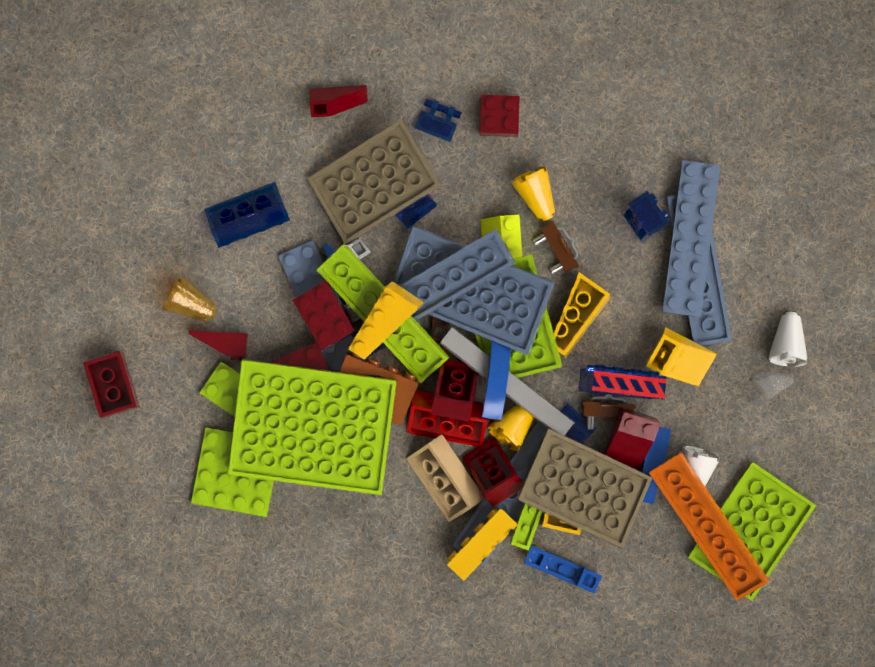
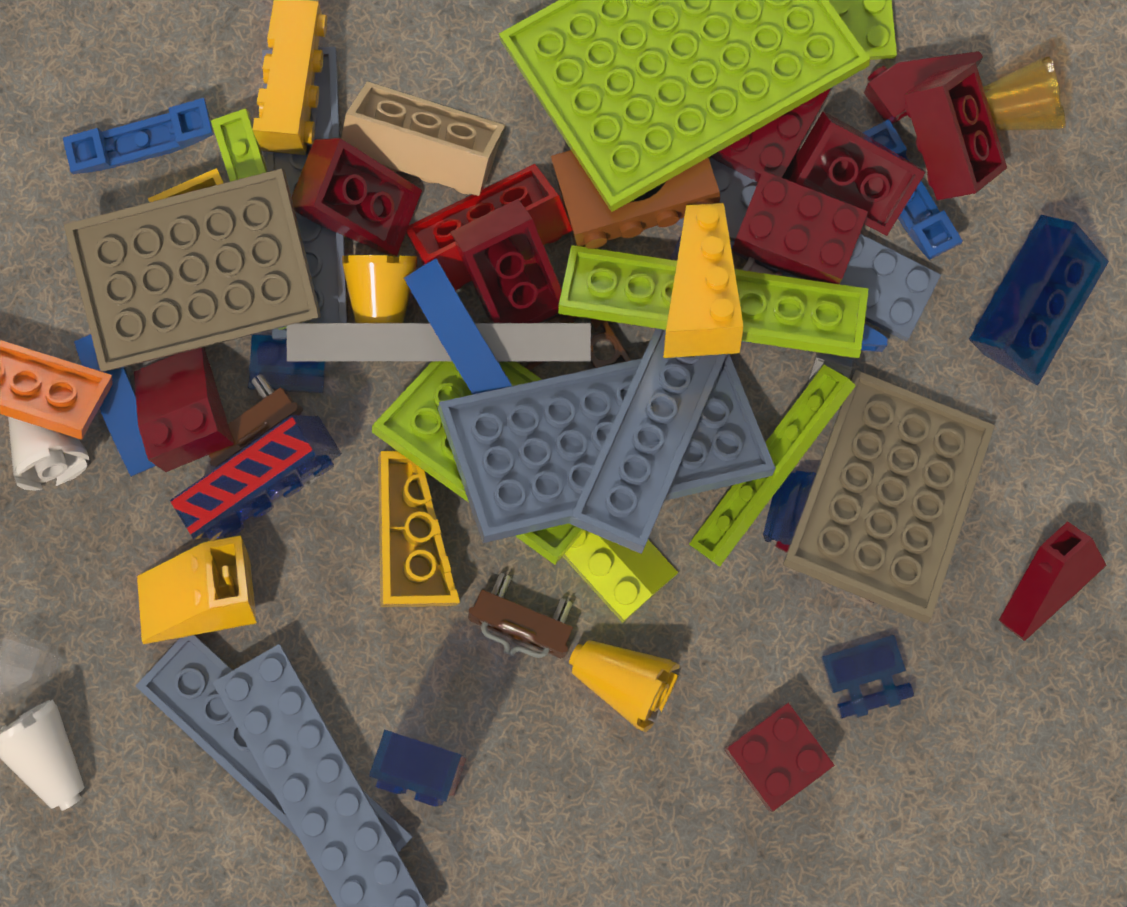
camera: 140 degrees right, 5 degrees down
none -> lime plate [689,364,856,567]
none -> dark red slope [785,111,926,236]
none -> blue slope [863,119,963,260]
none -> dark red brick [904,63,1007,200]

